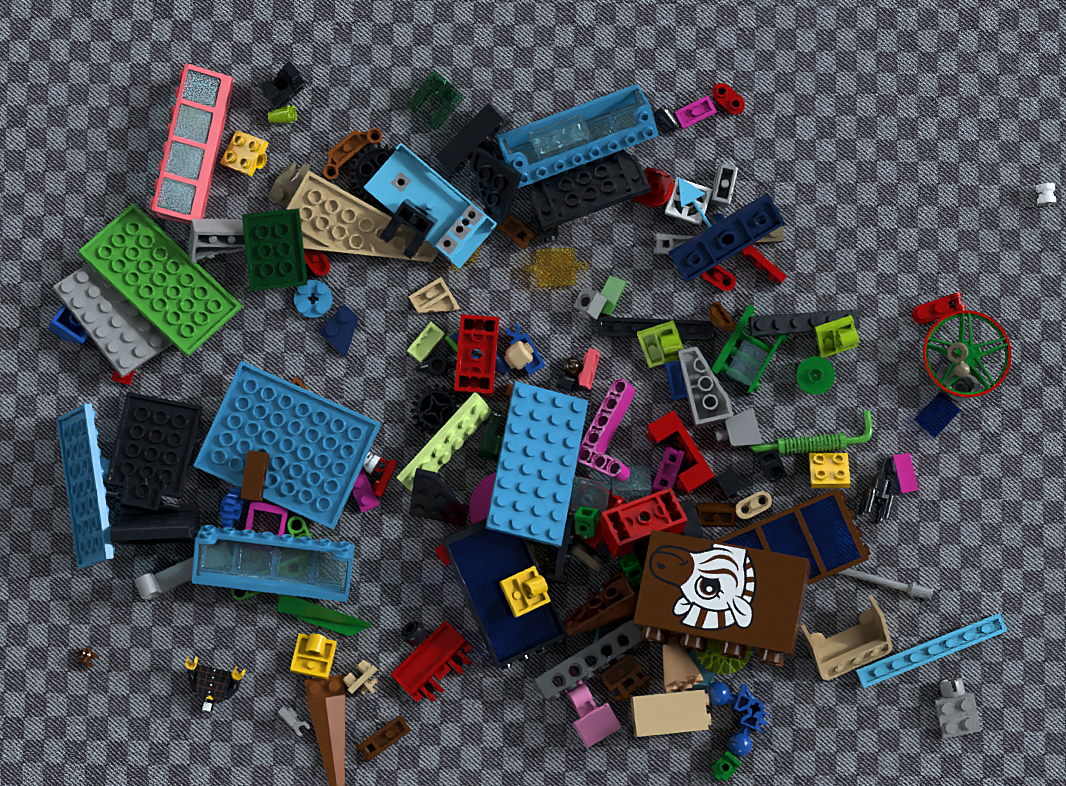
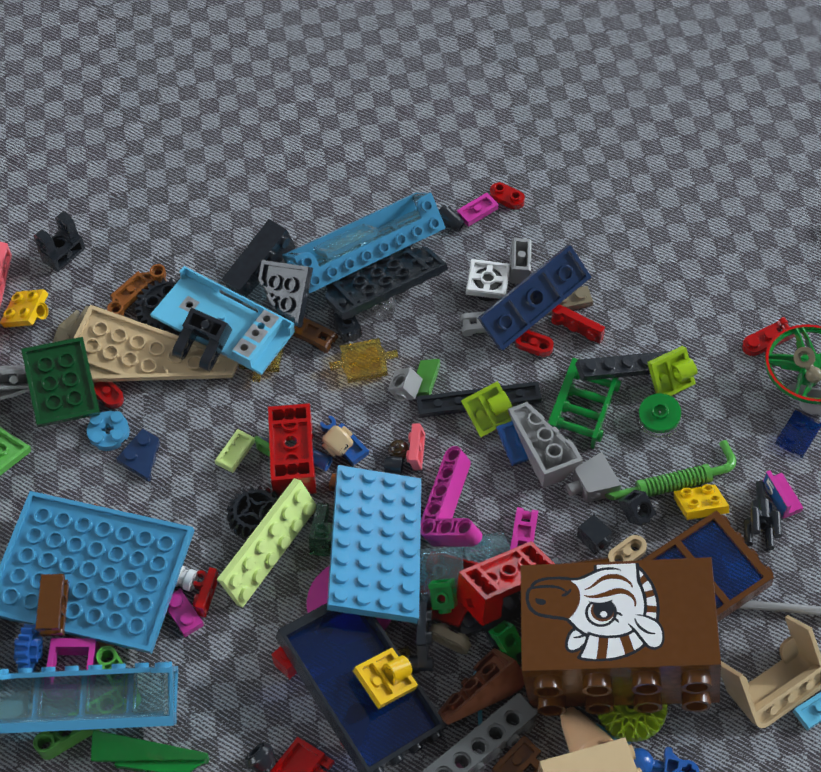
camera: 10 degrees left, 25 degrees down
lime cone [268,105,297,123] -> none
clear green brick [406,70,466,131] -> none
tan wing [408,277,460,314] -> none
black plate [409,468,469,527] -> none
black piece [415,355,457,376] -> none
red tile [632,167,674,208] -> none
red plate [645,410,714,495] -> none
medium azure piece [678,177,712,228] -> none
reddish brown plate [708,301,736,332] -> none
clear light blue plate [726,340,768,387] -> none

